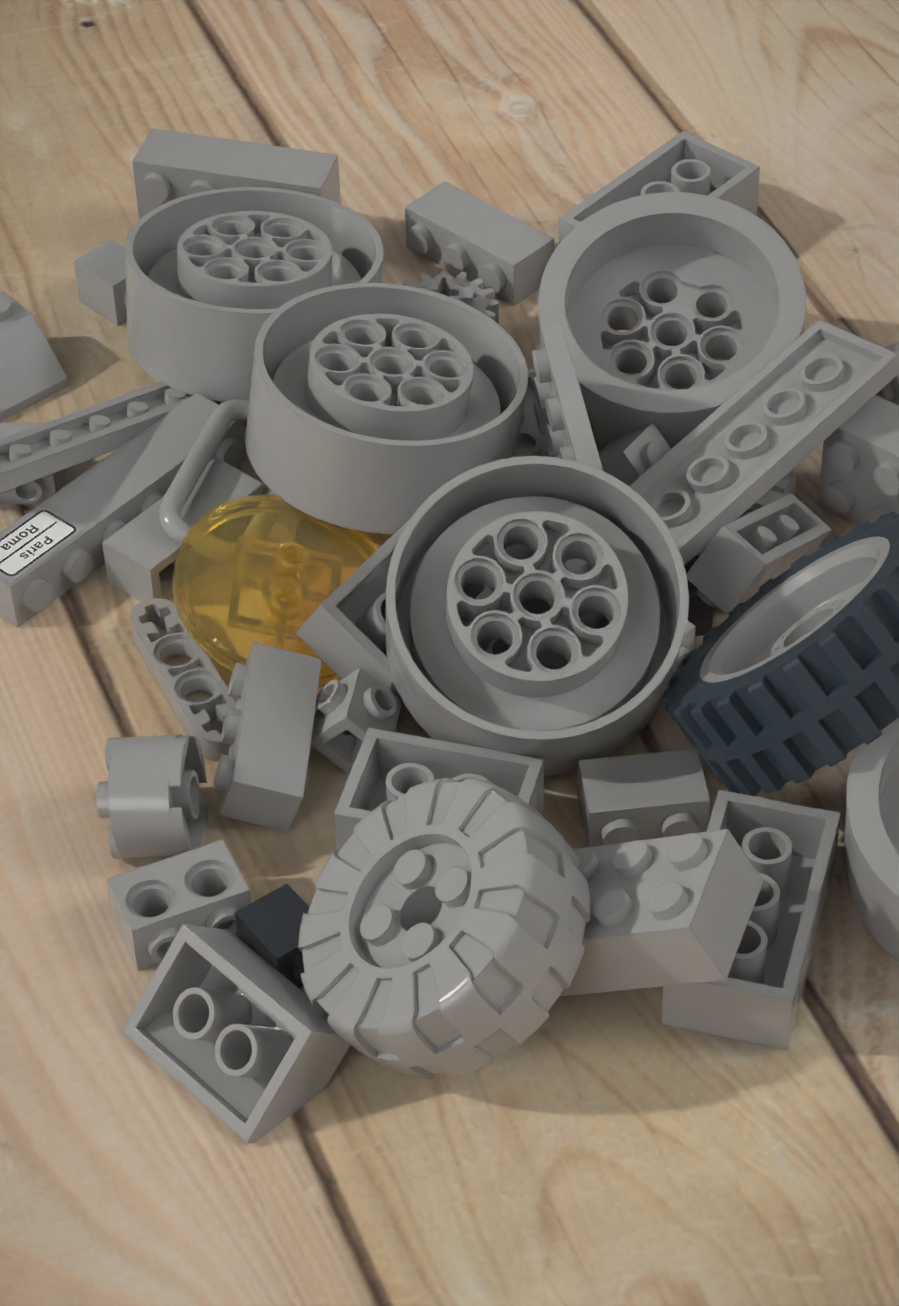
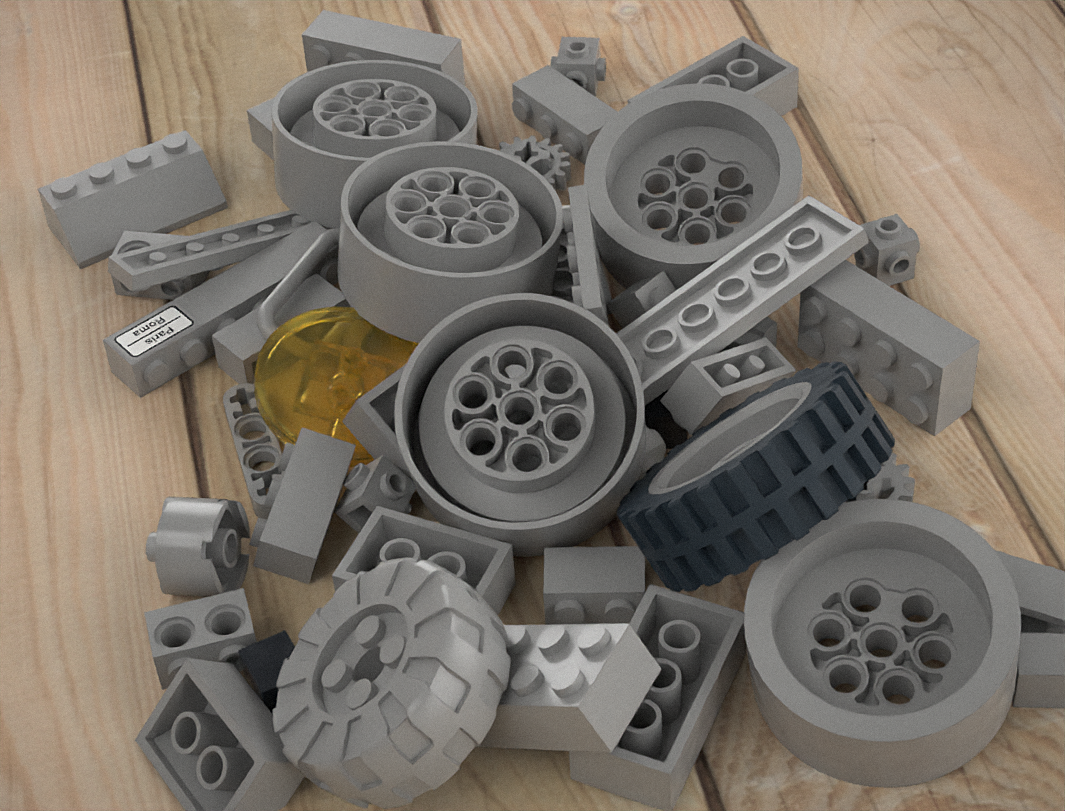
camera: 10 degrees right, 0 degrees up
none -> light grey brick [550,37,606,96]

